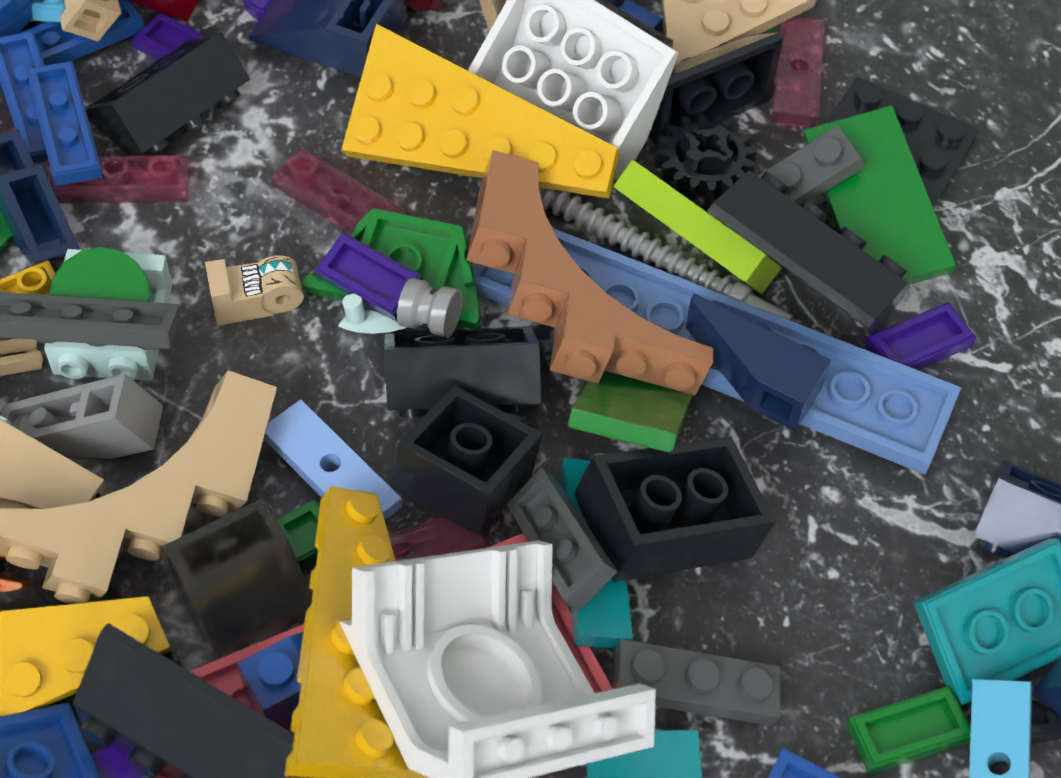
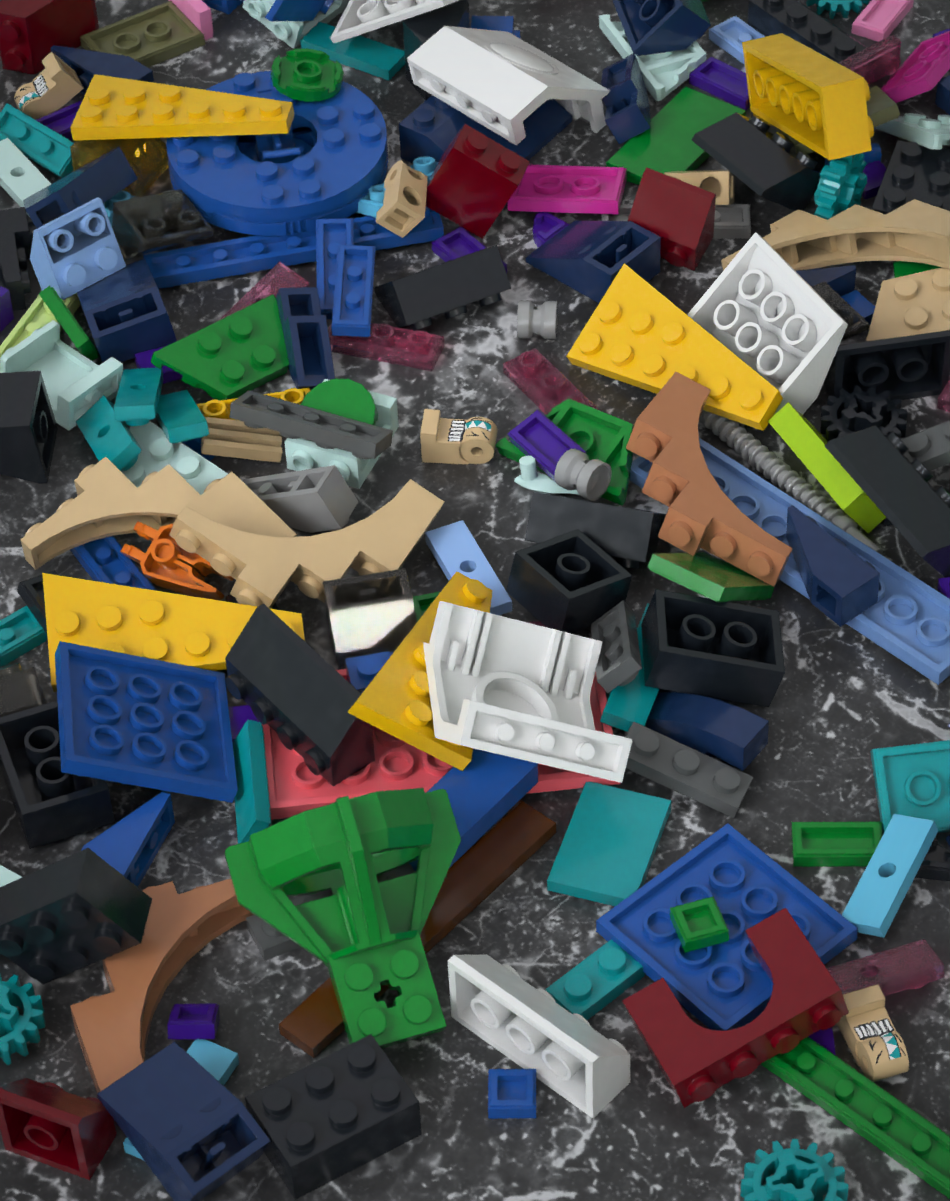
camera: 25 degrees right, 10 degrees down
none -> light grey wheel [517,300,558,339]
none -> dark blue slope [645,692,769,771]

